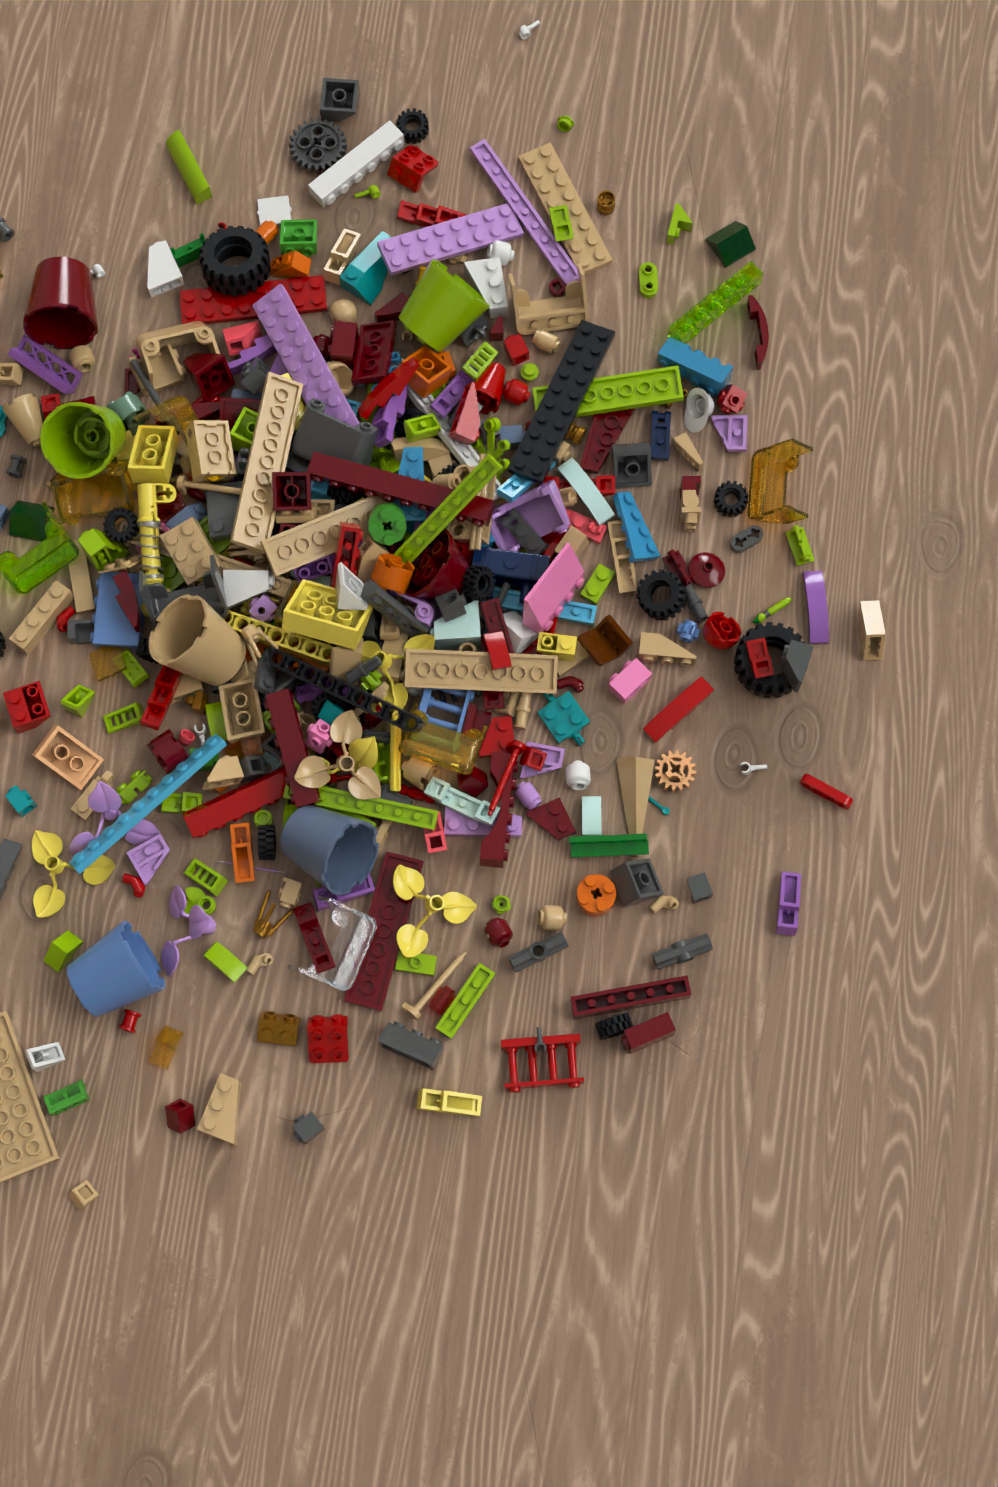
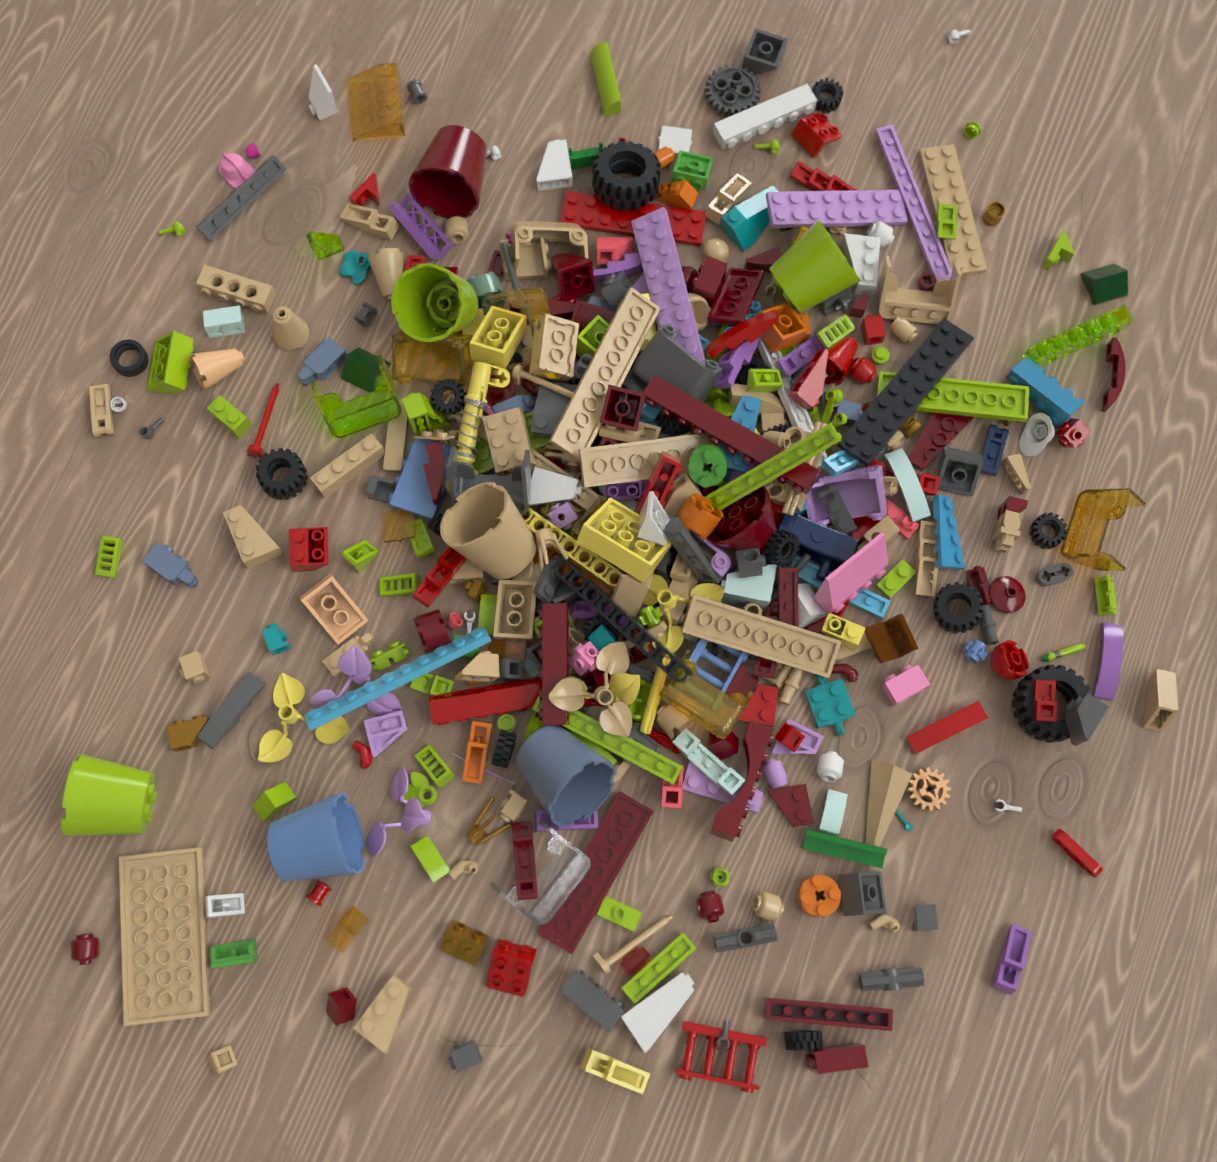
camera: 10 degrees right, 0 degrees up
red arm [57,606,76,632] -> none
dark grey axle [346,656,382,684] -> none
light yellow plant [393,865,477,958] -> none
red slope [483,631,512,671] -> none
red piece [487,740,526,816] -> none
tan slope [638,632,696,666] -> none
lime plate [639,262,658,299] -> none
lavender wing [712,415,748,452] -> none
none -> white slope [621,972,695,1053]

